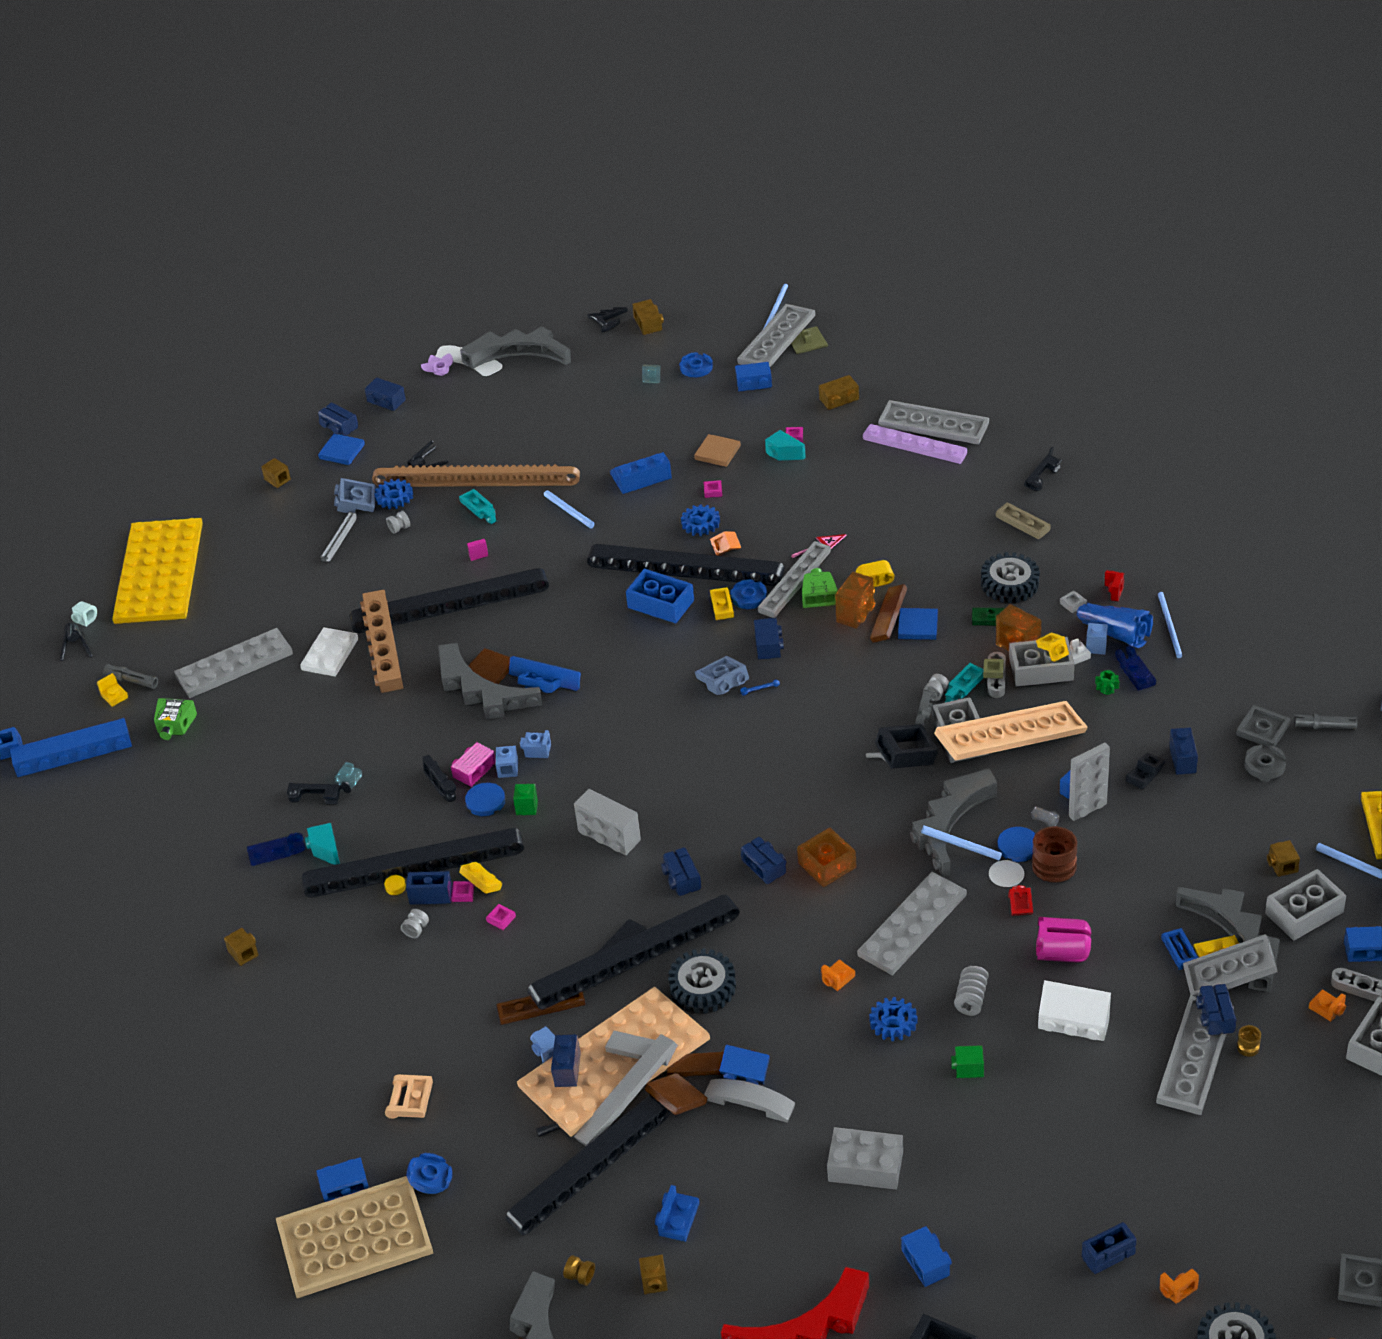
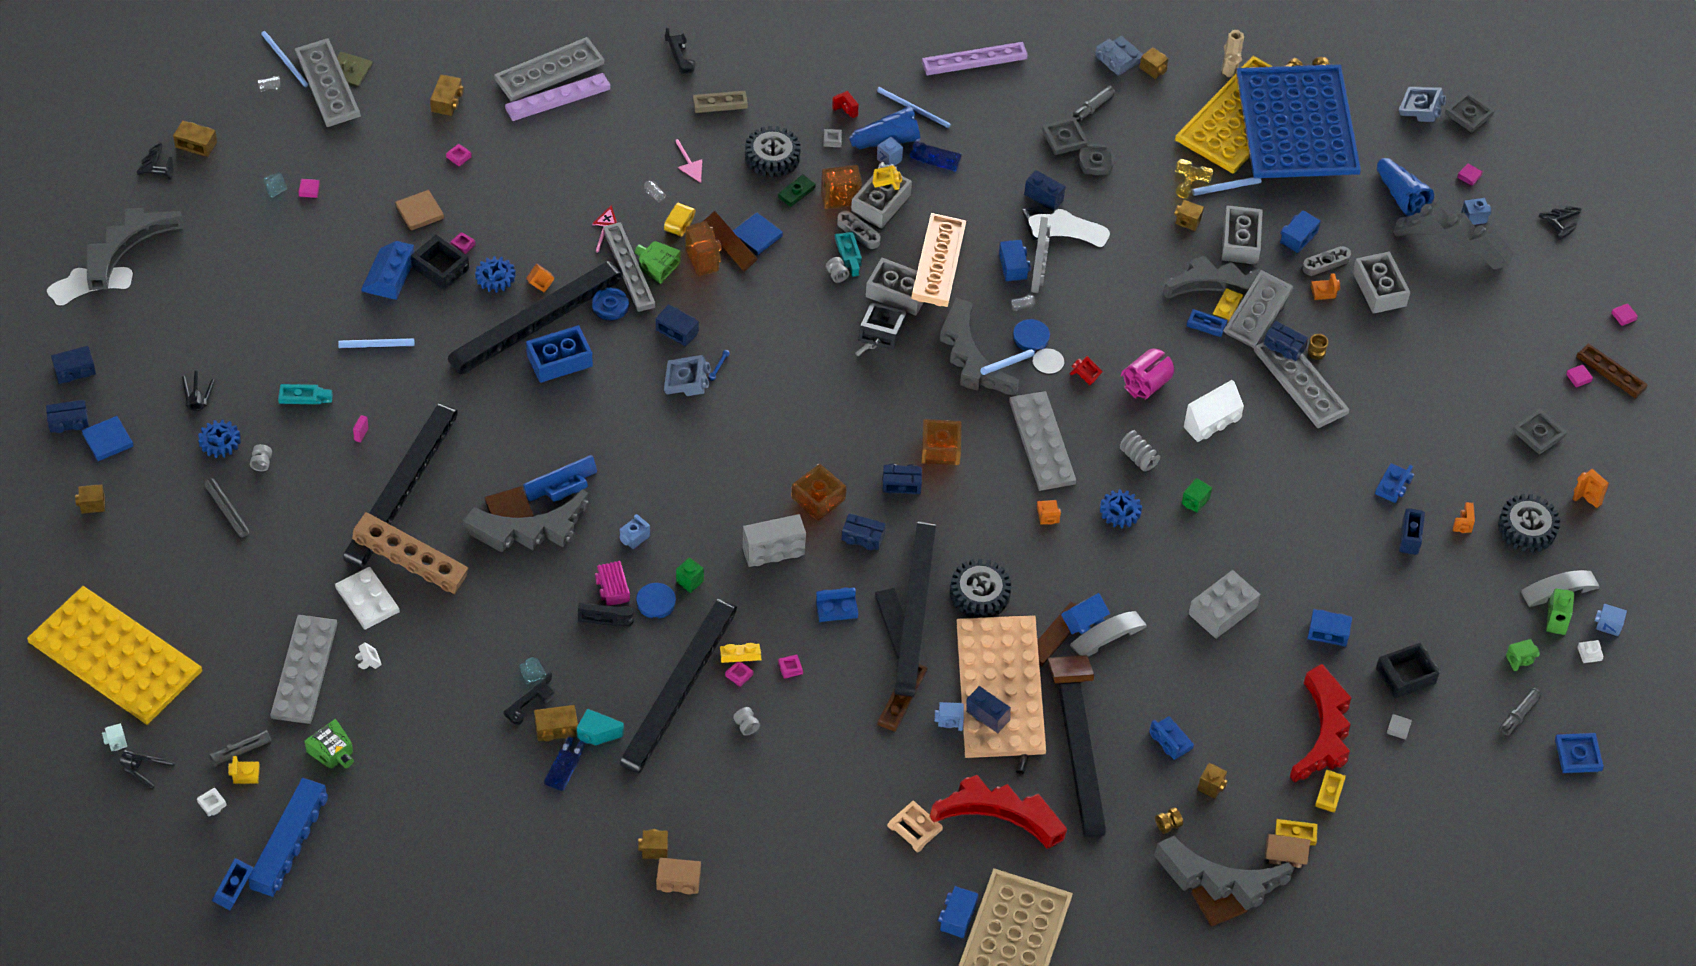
camera: 60 degrees left, 10 degrees up
sand blue plate [334,478,375,513] -> none
medium nougat gear [372,464,580,487] -> none
yellow tile [384,875,406,895] -> none
dark blue brick [406,871,453,905] -> none
blue tile [406,1153,453,1194] -> none
lavender plate [421,353,453,376] -> none
medium blue brick [496,746,518,778] -> none
light grey tile [574,1034,678,1146] -> none
light grey tile [605,1031,676,1066] -> none
blue tile [679,352,713,377] -> none
yellow plate [710,587,734,620] -> none
blue brick [735,362,772,392] -> none
teal slope [765,430,806,461] -> none
dark grey plate [915,689,936,730] -> none
olive plate [983,659,1004,678] -> none
copper wheel [1032,826,1077,882] -> none
green gear [1095,670,1120,695] -> none
none -> white tile [197,787,227,816]
none -> clear pin [258,75,281,91]
none -> dark pink tile [299,179,320,198]
none -> white tile [355,643,382,669]
none -> black window [411,235,469,290]
none -> pearl gold brick [534,705,578,741]
none -> clear pin [644,180,666,202]
none -> medium nougat brick [657,858,701,894]
none -> bright pink piece [675,139,702,183]
none -> clear orange brick [791,463,846,521]
none -> blue bracket [816,587,858,622]
none -> lavender plate [922,42,1027,75]
none -> red arch [929,775,1067,849]
none -> white sticker [1029,209,1110,247]
none -> clear yellow bar [1175,158,1213,199]
none -> blue bracket [1375,463,1414,503]

